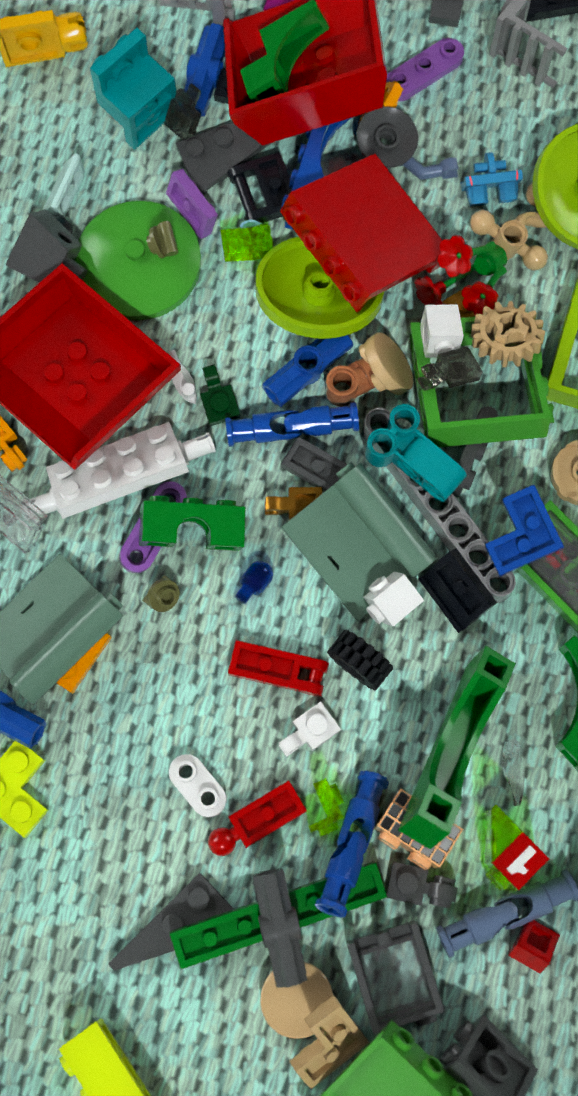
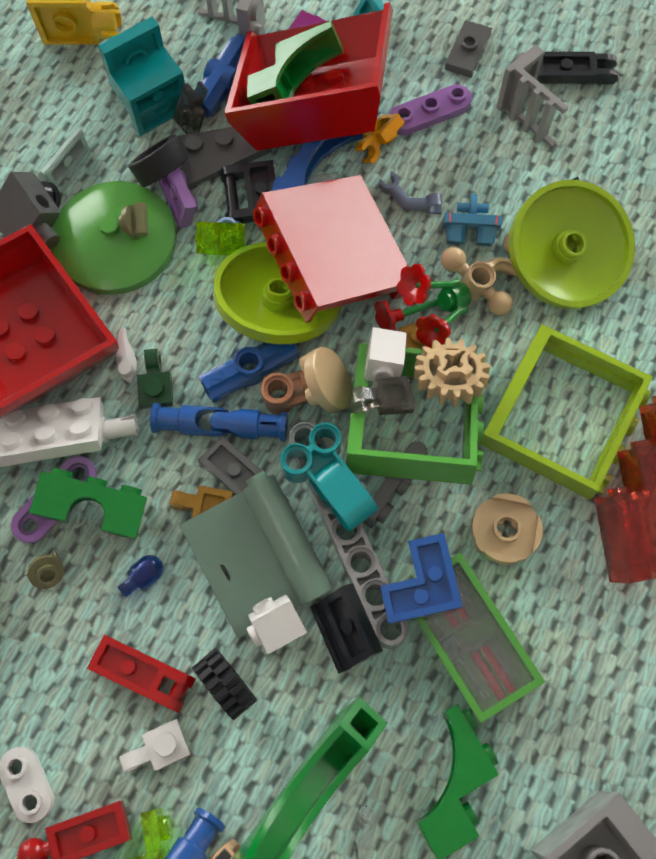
camera: 10 degrees right, 5 degrees down
dark grey dish [356,107,418,168] -> none
none -> black tyre [128,134,190,187]

